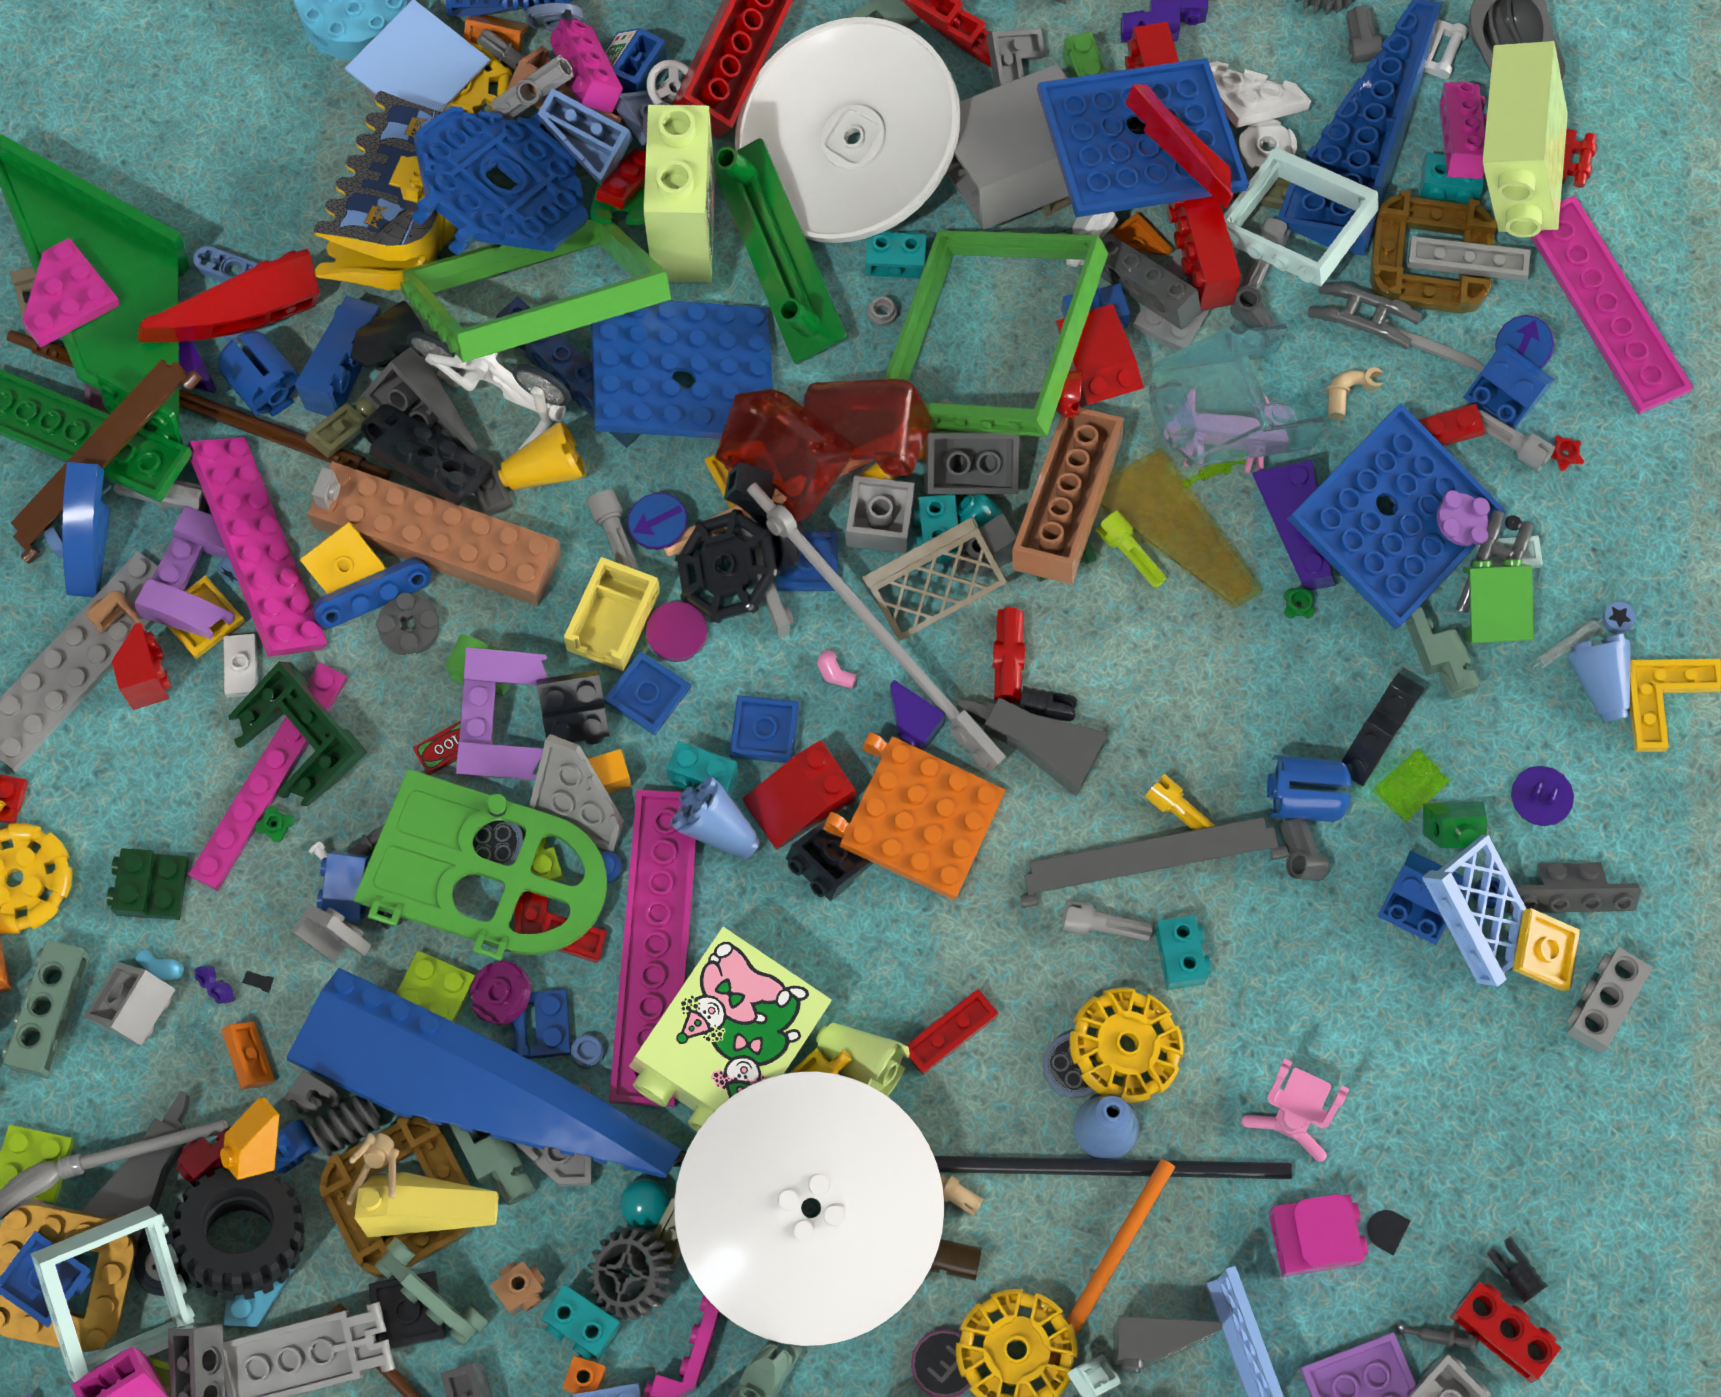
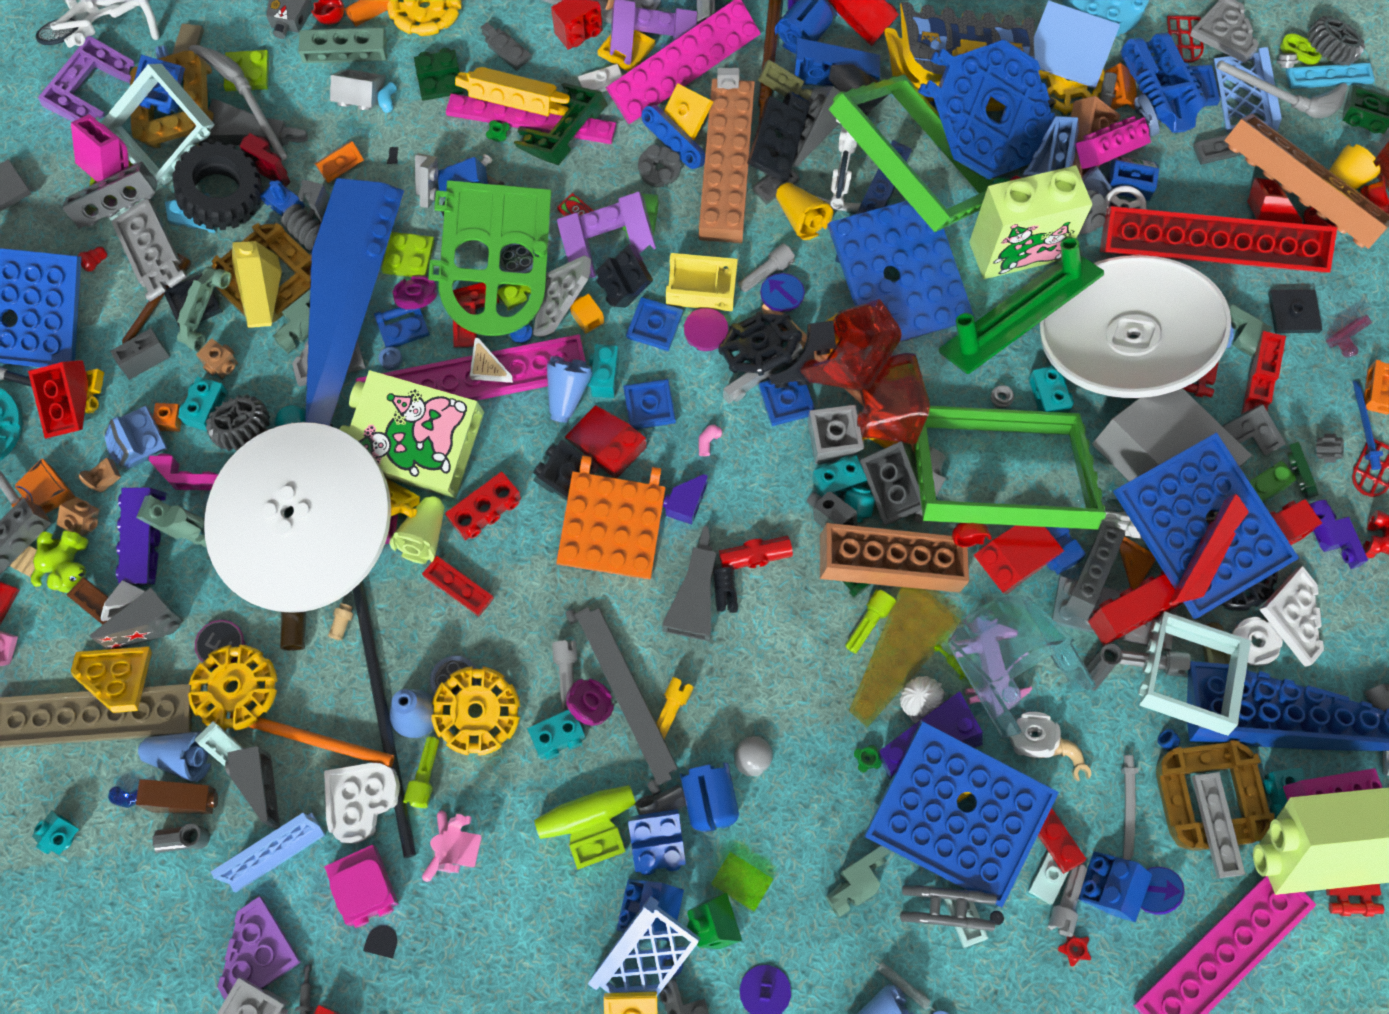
camera: 75 degrees right, 0 degrees up
dark purple piece [195,965,236,1004] -> none
light orange slope [220,1097,279,1180] -> none
tan plant [346,1133,399,1205] -> none
light grey piece [491,55,574,120] -> none
light grey bar [747,482,1006,773] -> none
dark tan fence [862,517,1008,641] -> none
dark grey piece [1308,282,1422,349] -> none
black arch [1341,672,1425,787] -> none
medium lavender piece [1437,490,1490,546] -> none
bright green panel [1463,559,1534,643] -> none
none -> white plate [324,763,400,844]
none -> lime piece [403,736,439,808]
none -> red brick [445,471,521,541]
none -> yellow hinge [455,67,570,116]
none -> tile [470,338,513,383]
none -> dark grey hinge [481,22,532,71]
none -> lime plate [534,785,636,870]
none -> magenta tile [566,679,614,726]
none -> blue plate [628,809,686,875]
none -> light grey hair [734,735,773,776]
none -> white hair [900,676,946,723]
none -> white plate [1010,712,1061,758]
none -> light aqua plate [1028,852,1069,905]
none -> blue hinge [1157,729,1180,751]
none -> dark green plate [1287,441,1319,498]

